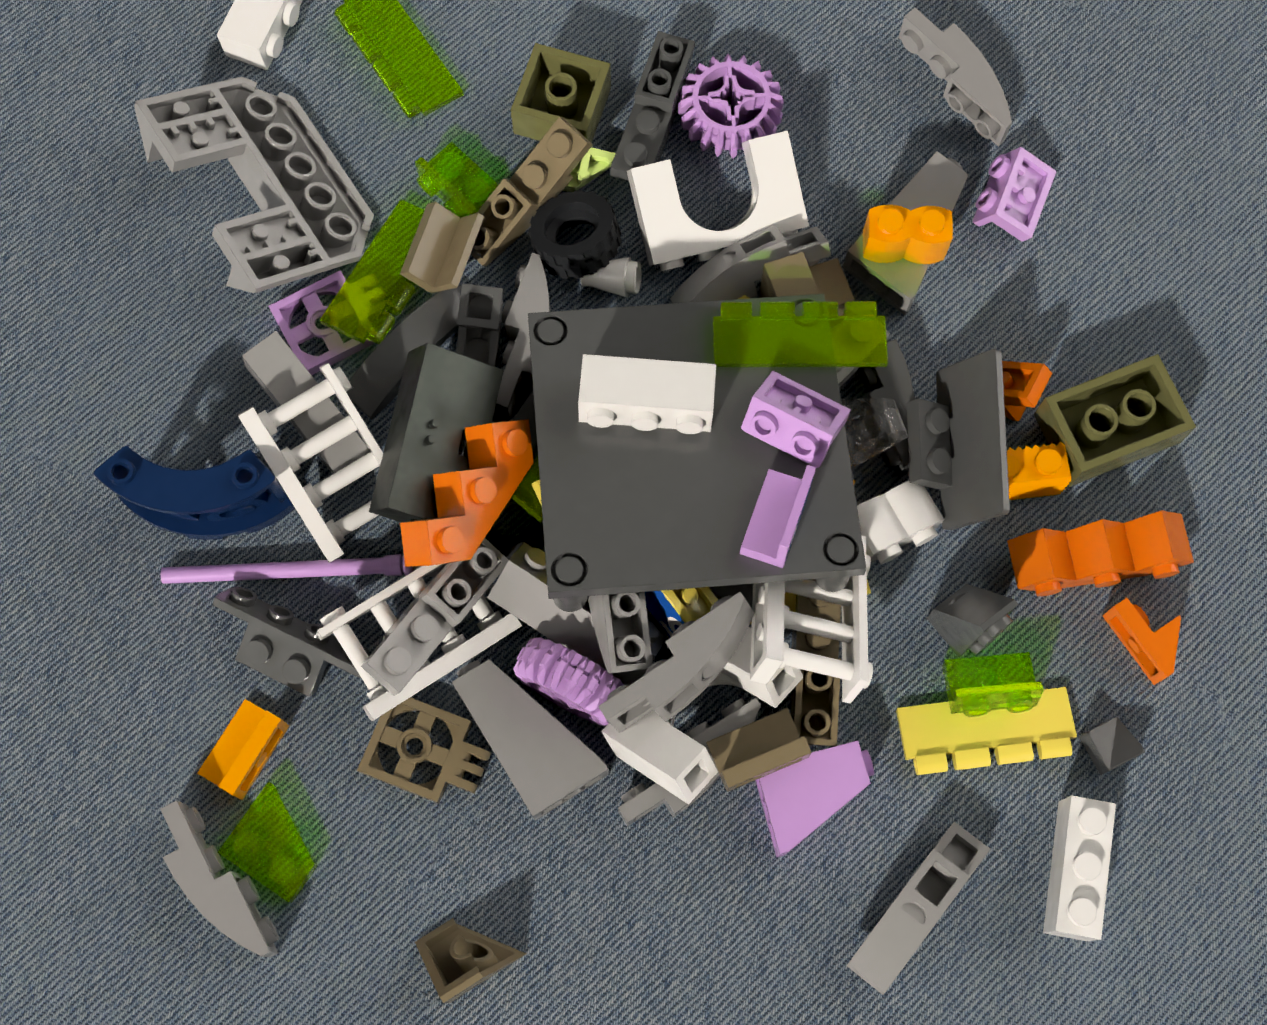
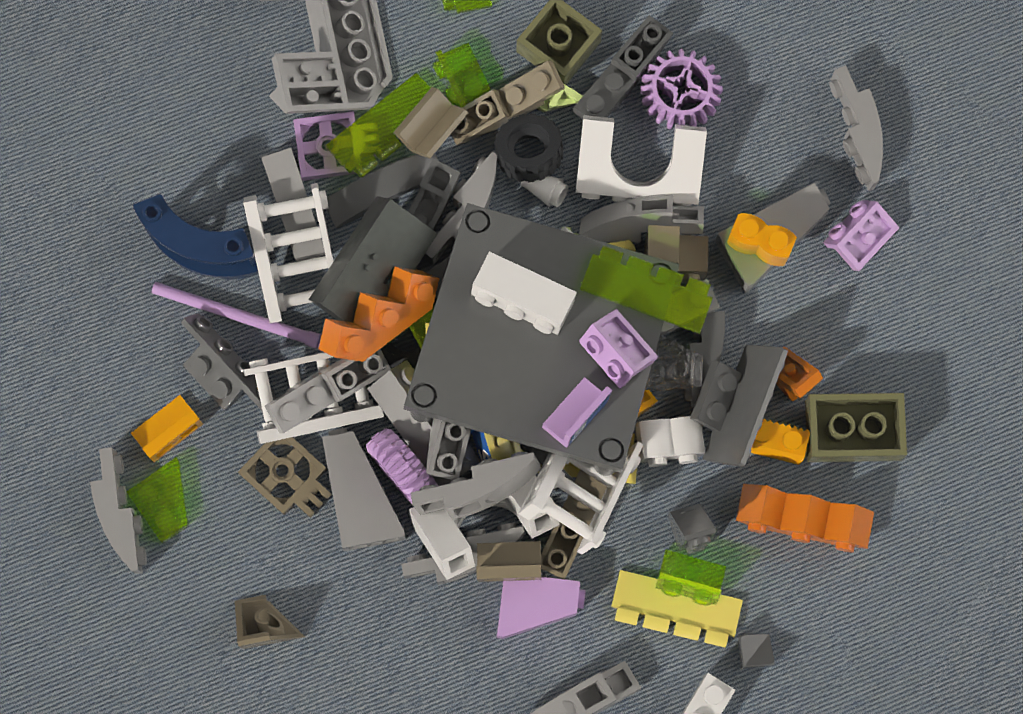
camera: 20 degrees right, 5 degrees up
orange slope [1102,598,1181,685] -> none

